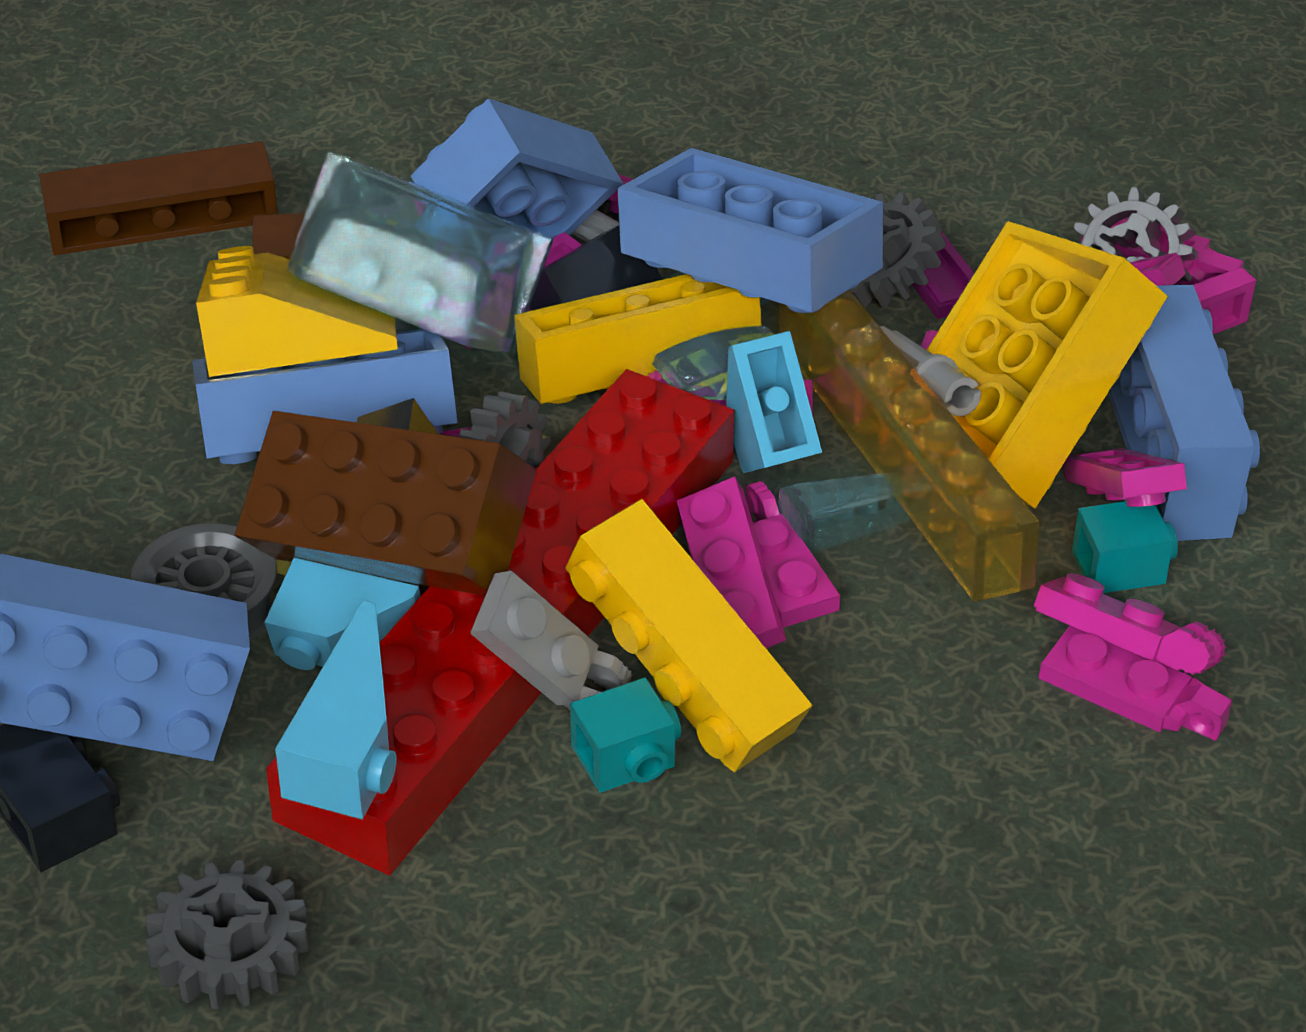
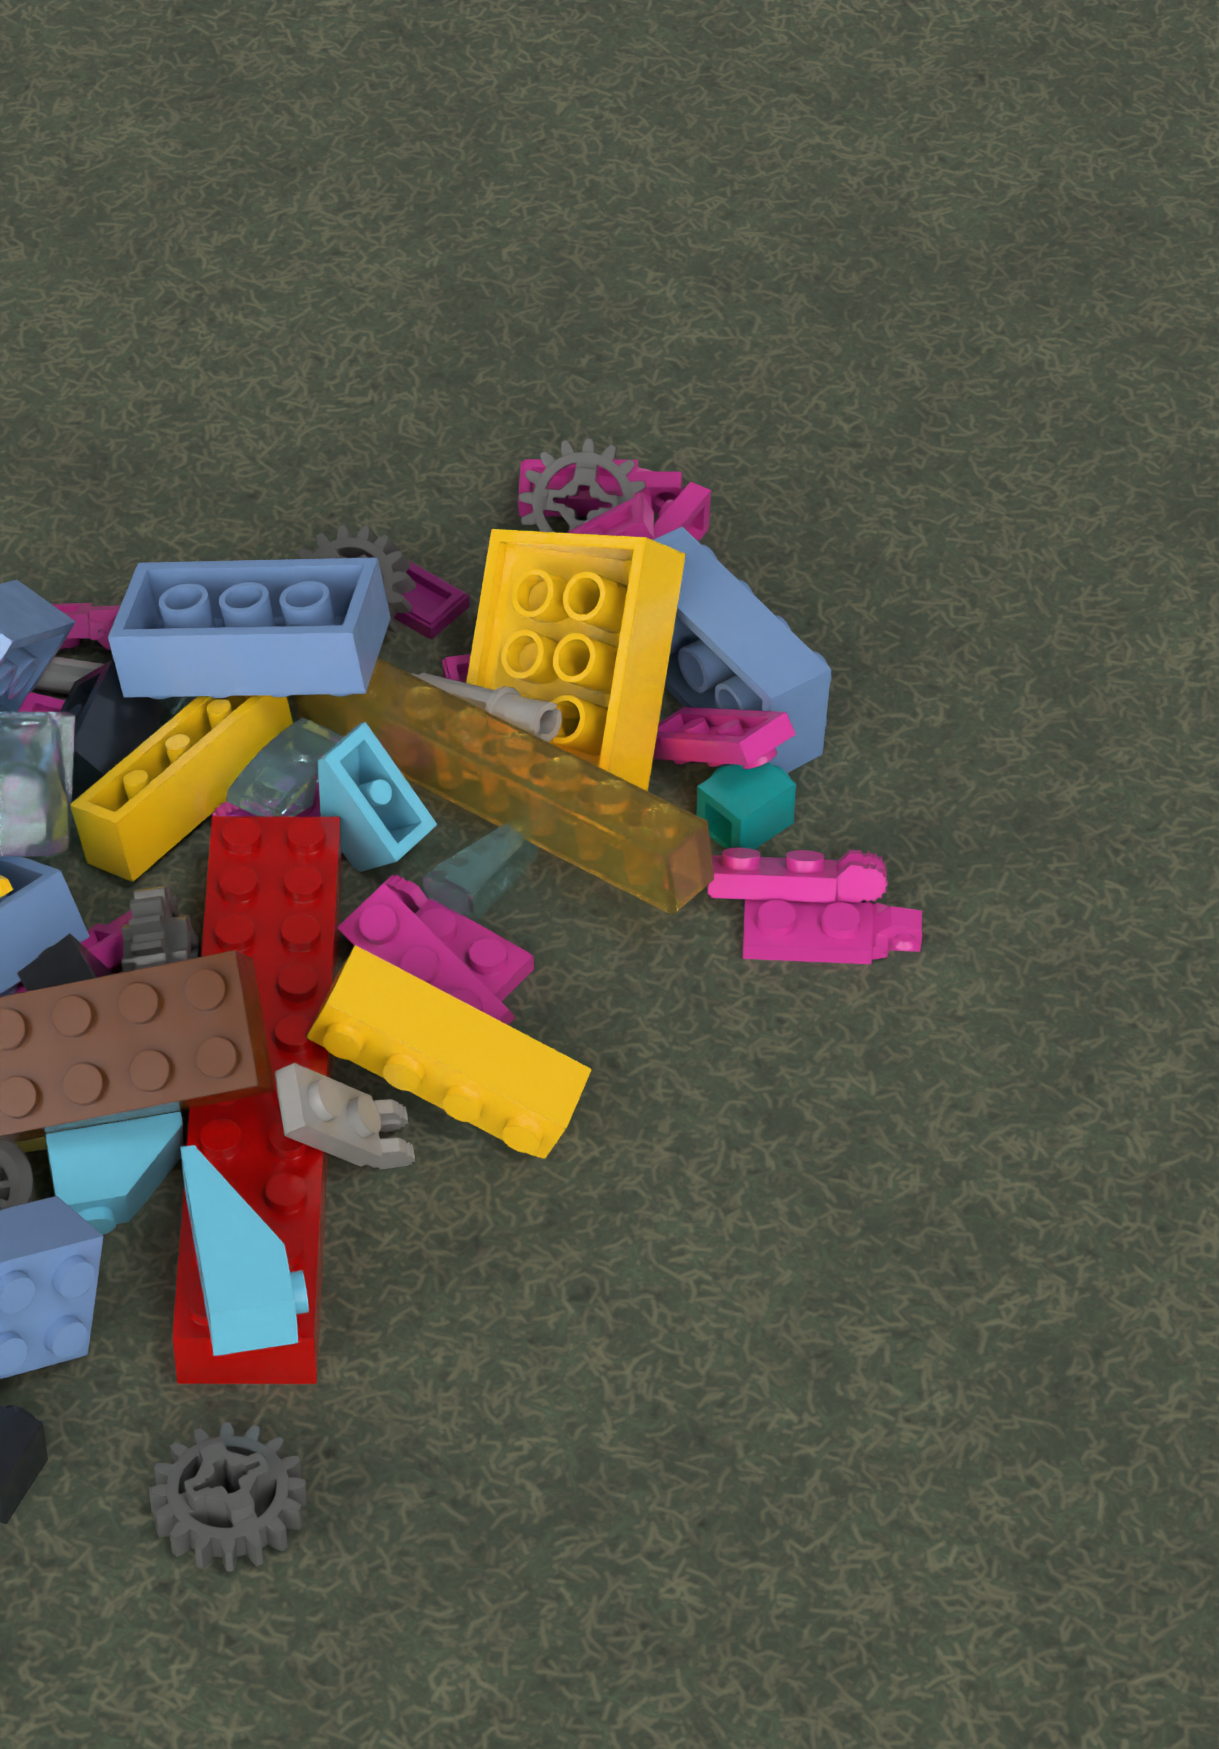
camera: 30 degrees left, 5 degrees up
teal brick [570,677,681,793] -> none

